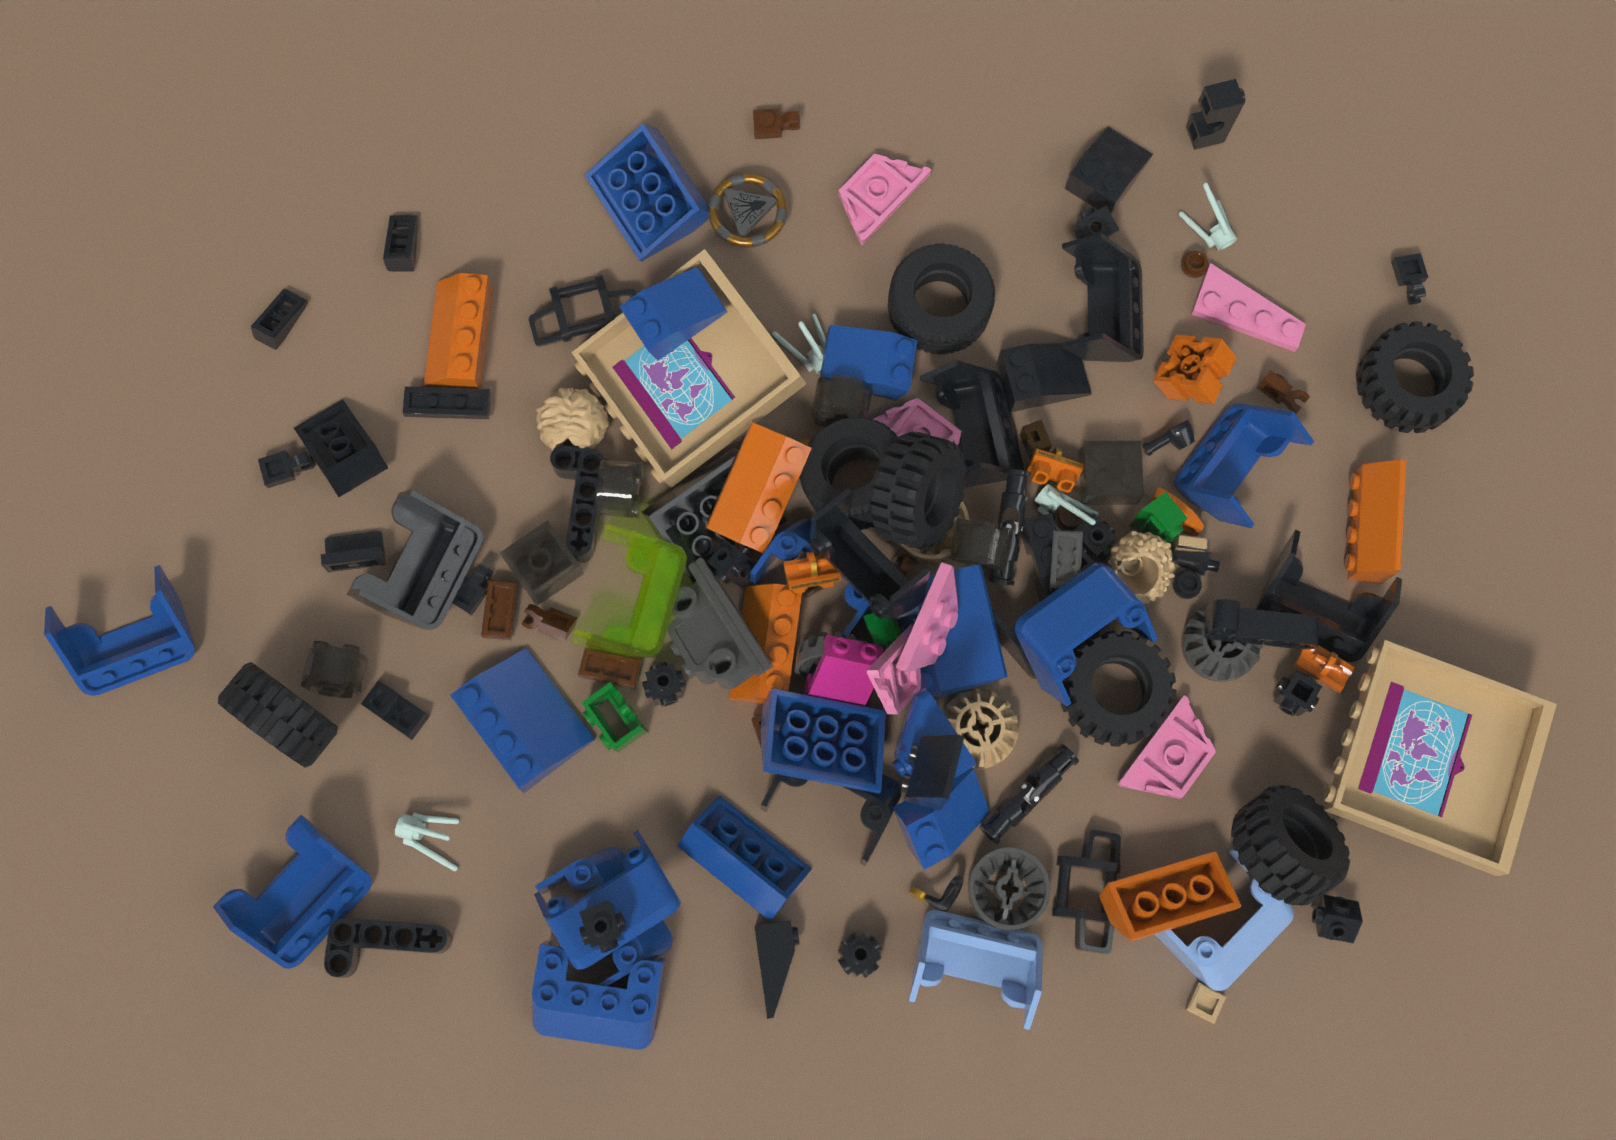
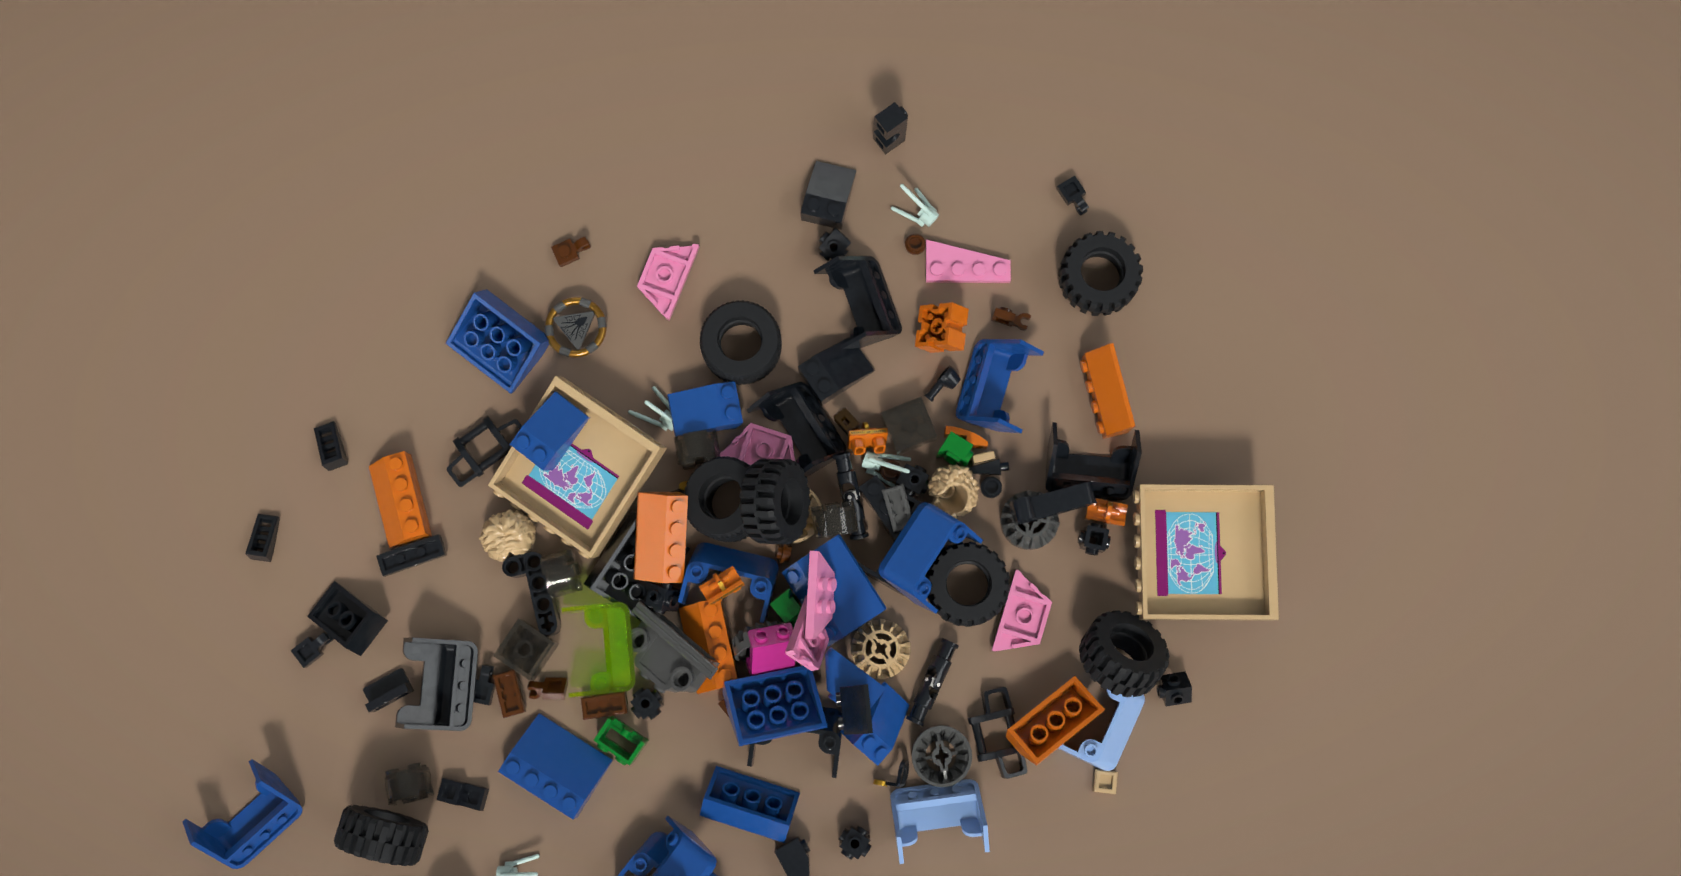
camera: 15 degrees left, 5 degrees up
black windscreen [810,488,930,620] -> none

